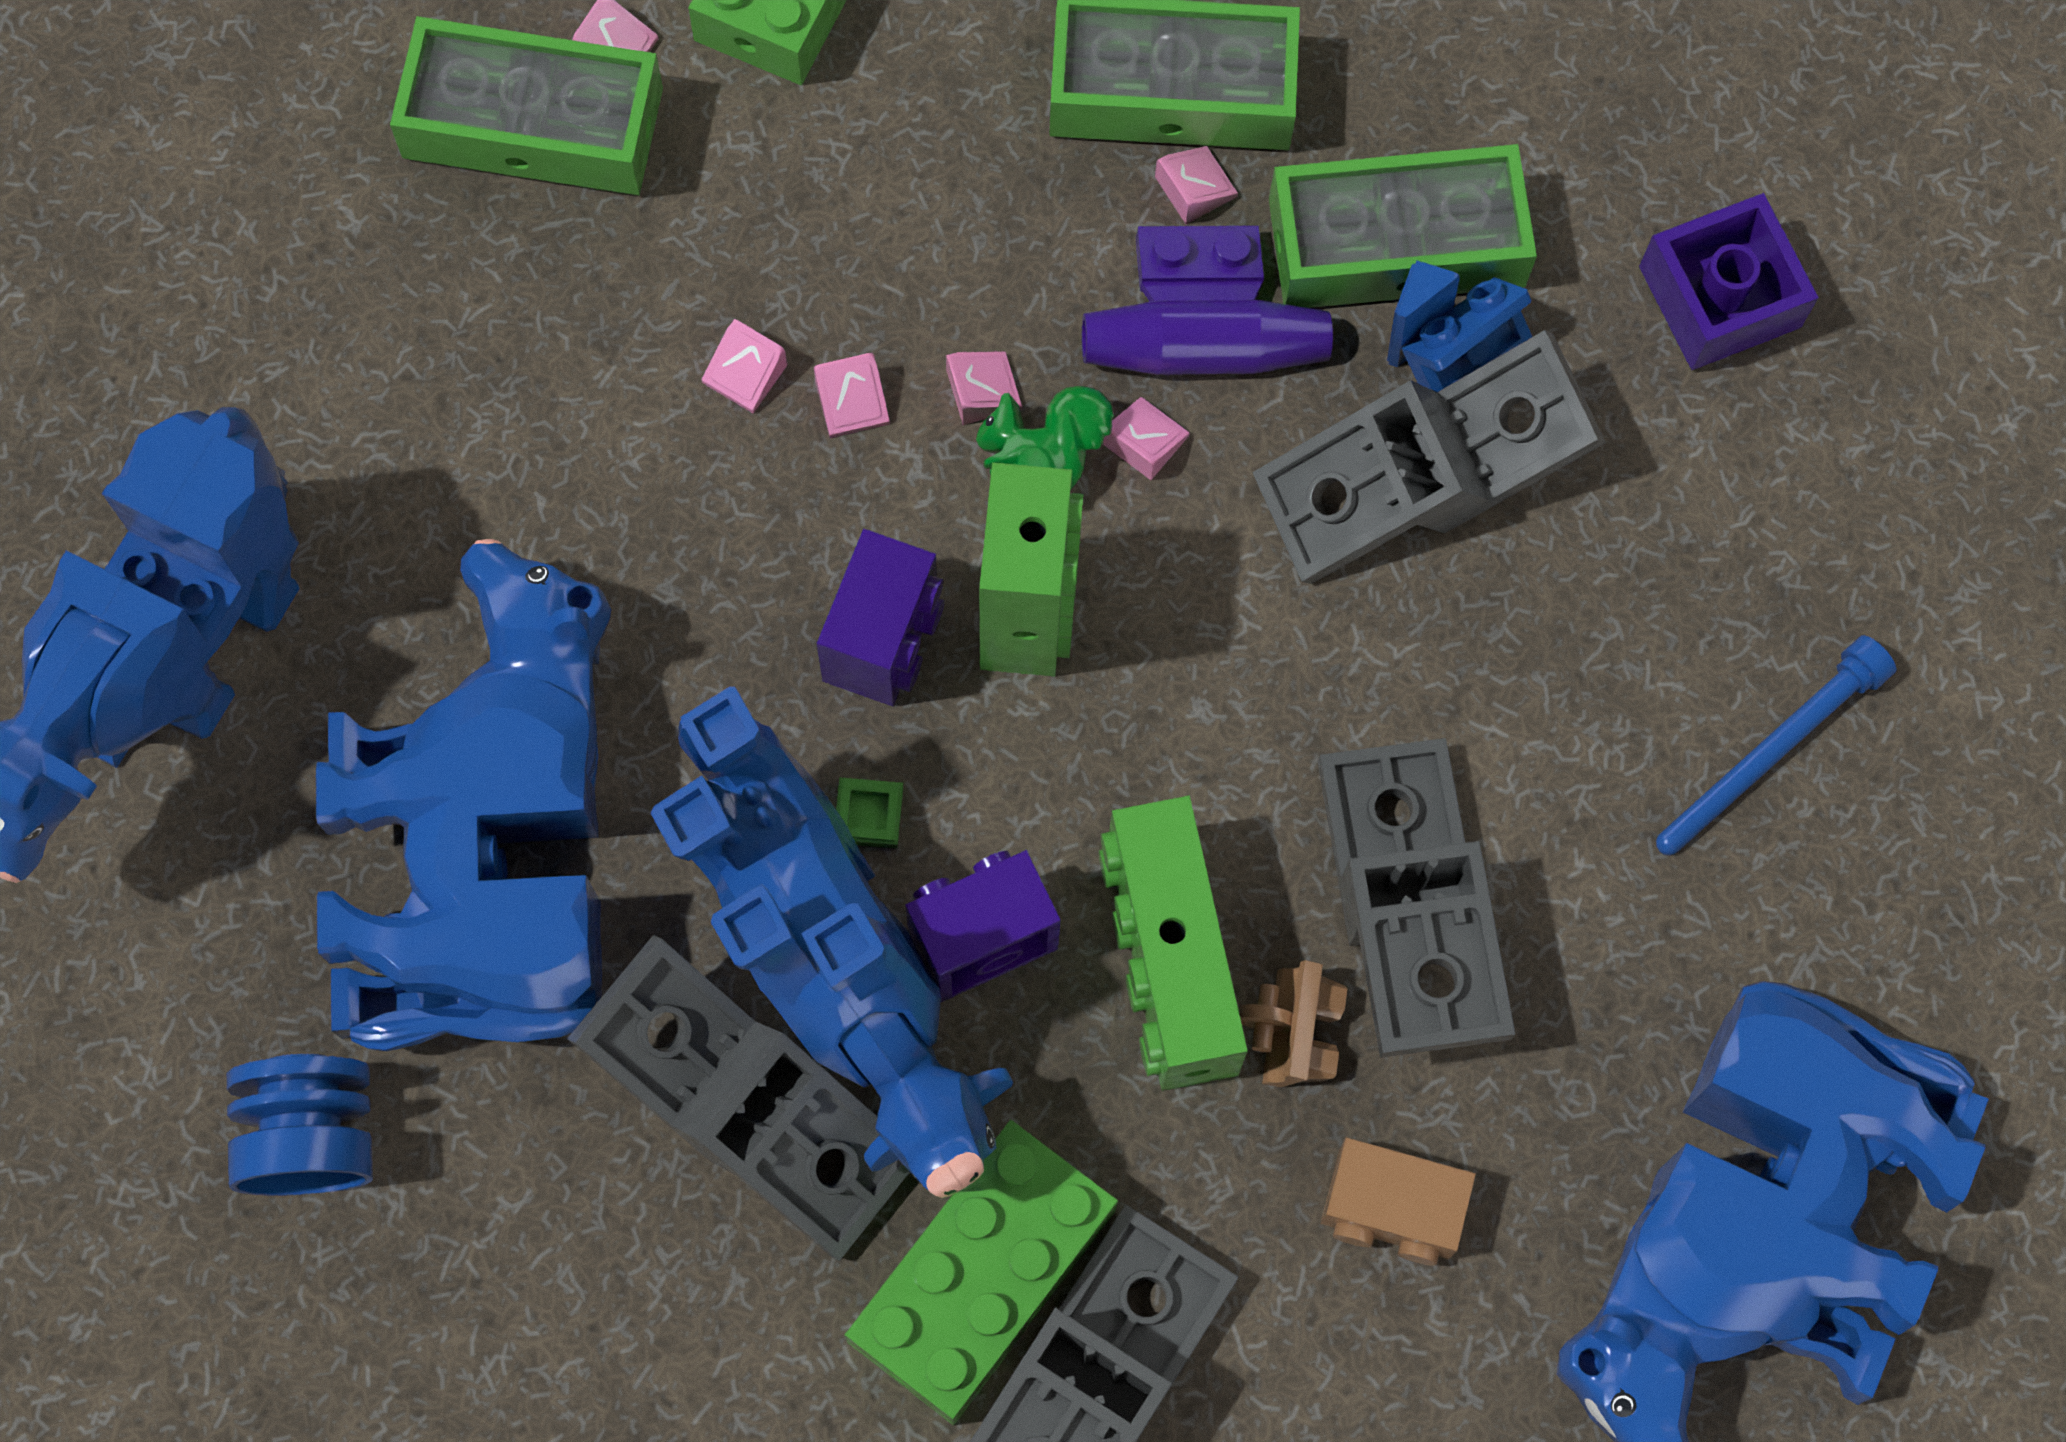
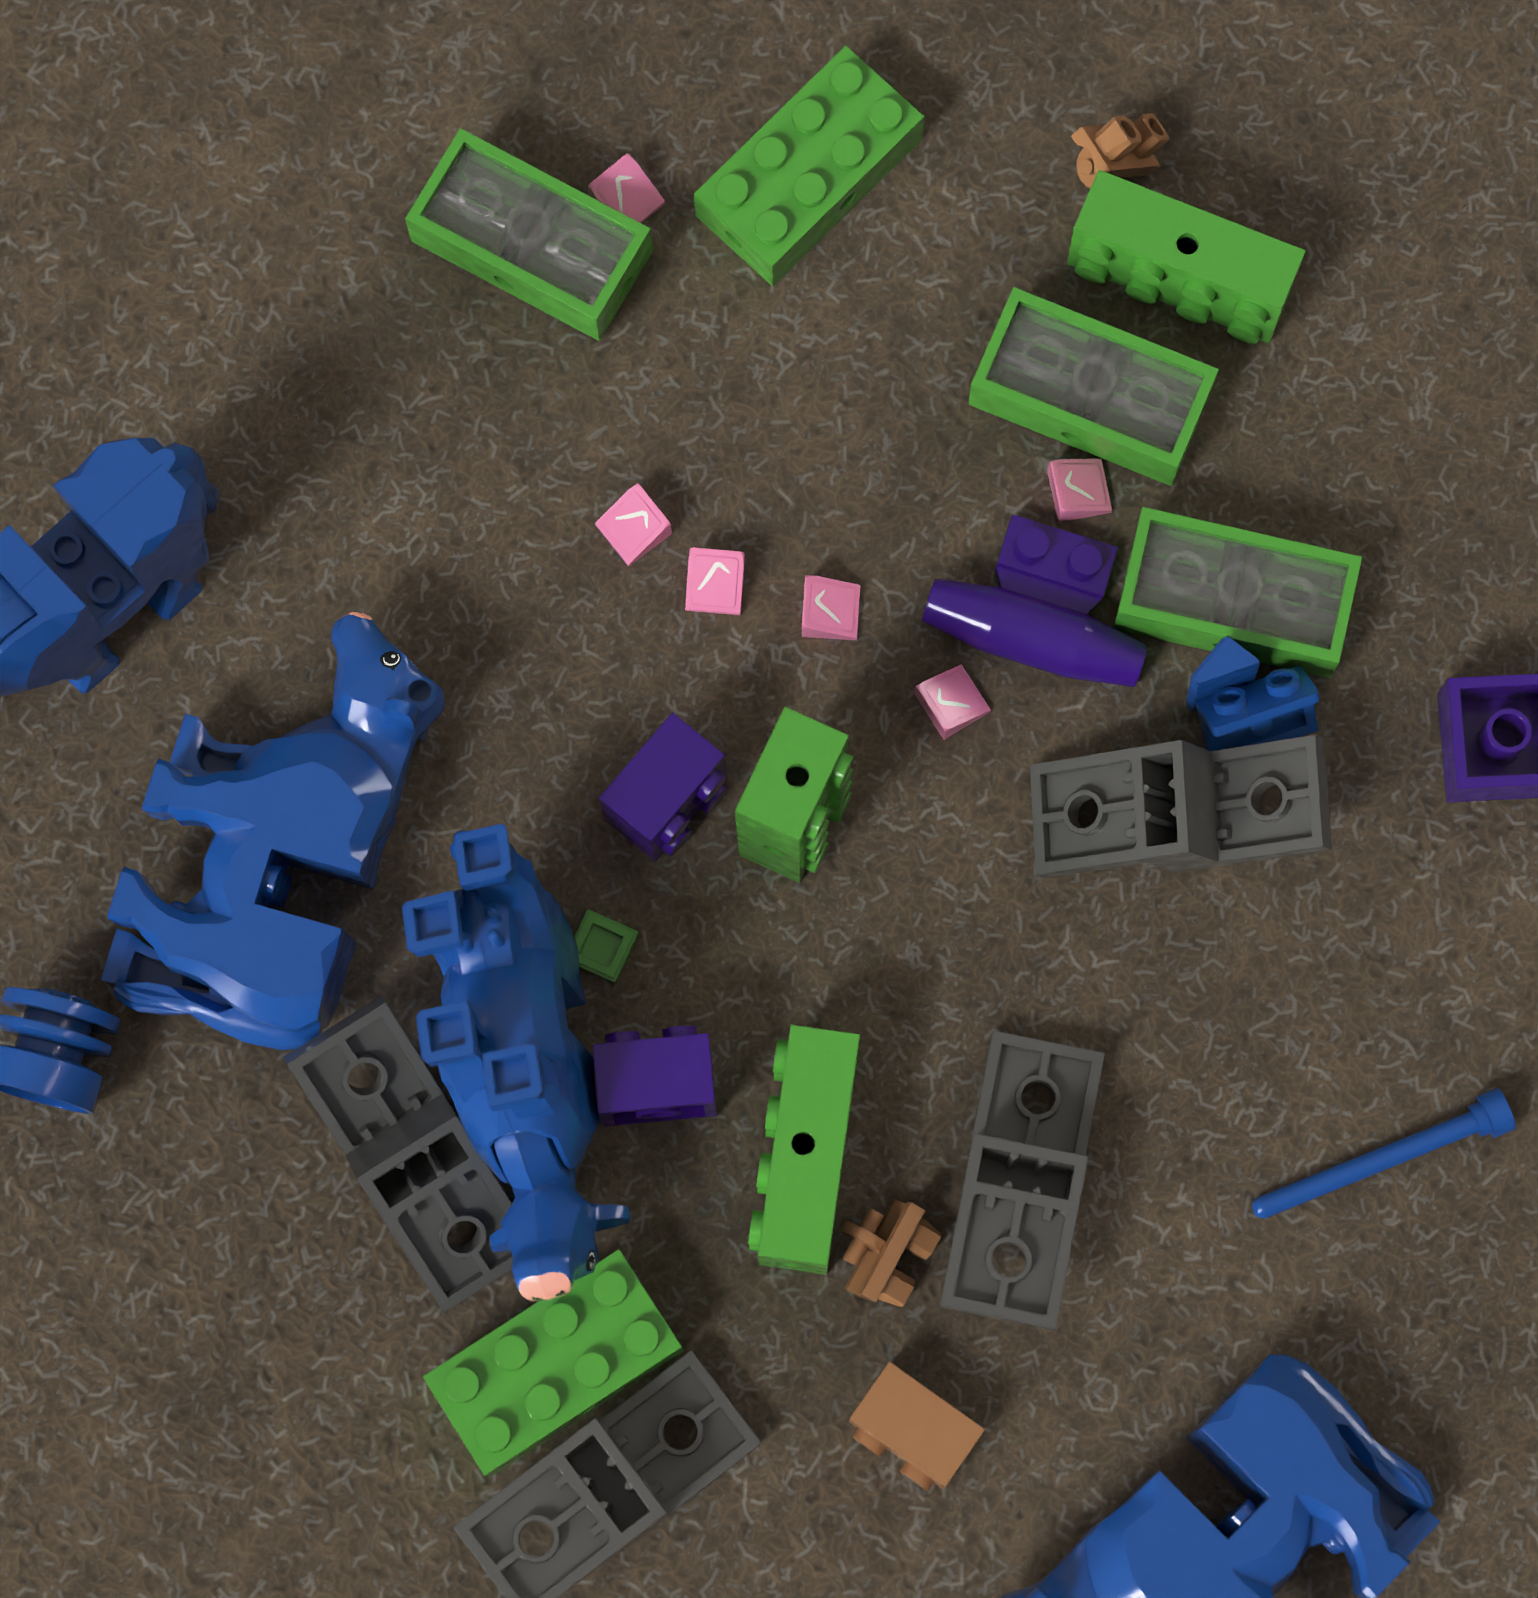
camera: 25 degrees right, 5 degrees up
green animal [976,386,1114,489] -> none

